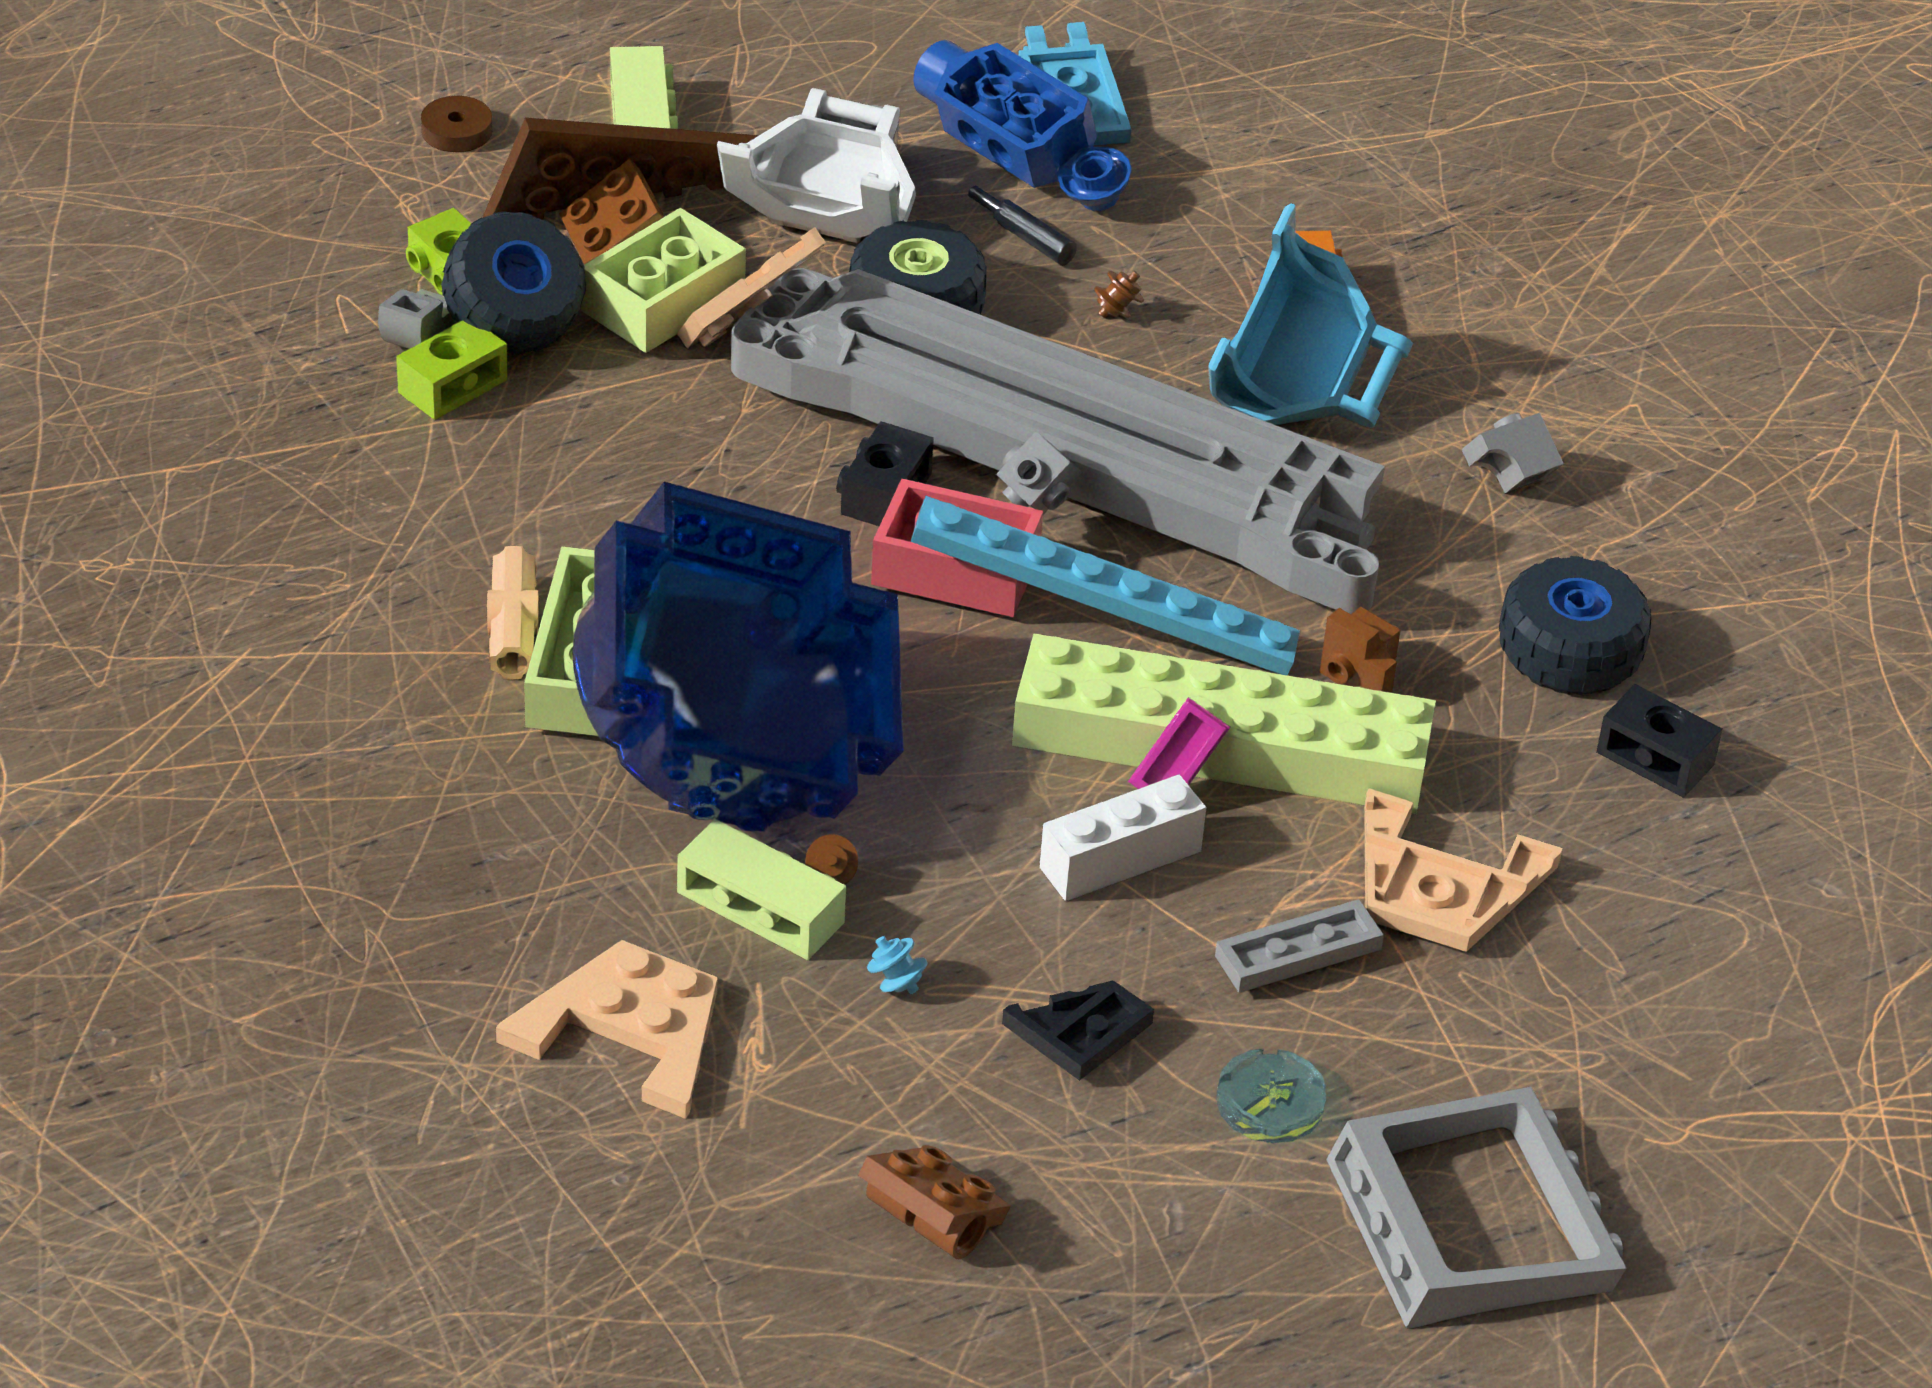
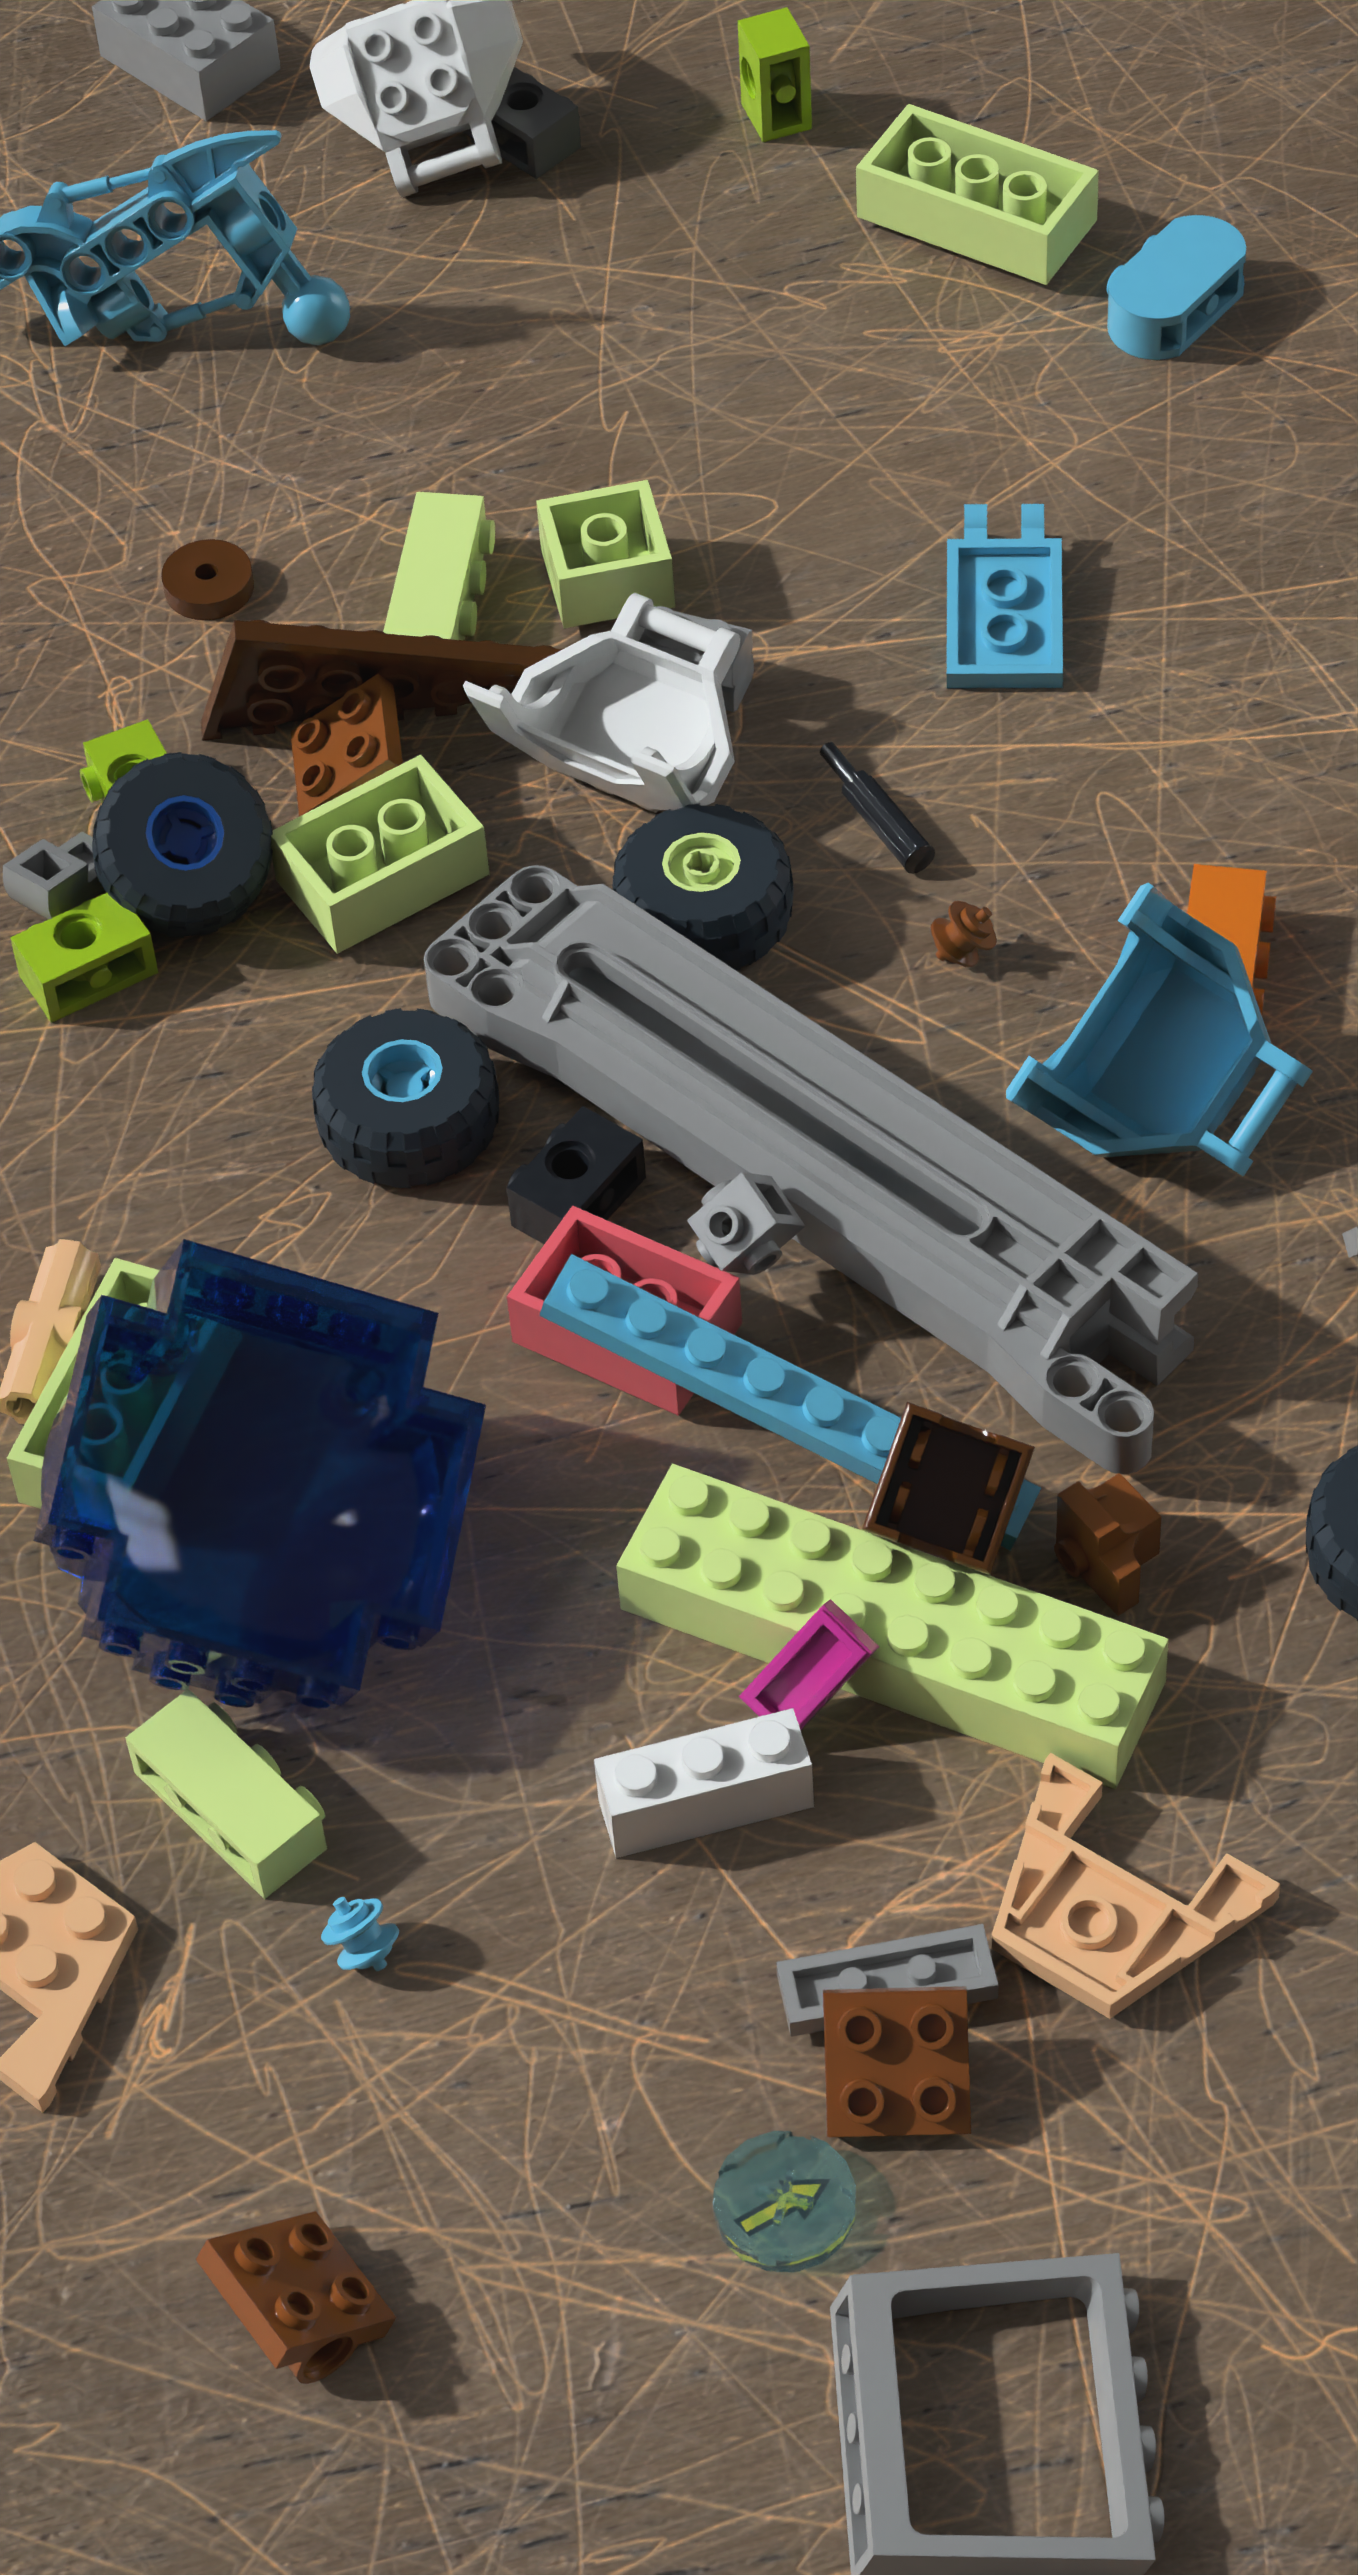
camera: 20 degrees right, 10 degrees up
light nougat wing [677,227,826,349] -> none
dark orange wheel [805,834,858,885] -> none
blue brick [913,40,1131,211] -> none
black wing [1002,980,1154,1081] -> none
none -> black wheel [312,1008,499,1188]
none -> yellowish green brick [536,480,675,629]
none -> dark orange plate [823,1986,971,2137]
none -> reddish brown piece [862,1402,1035,1575]

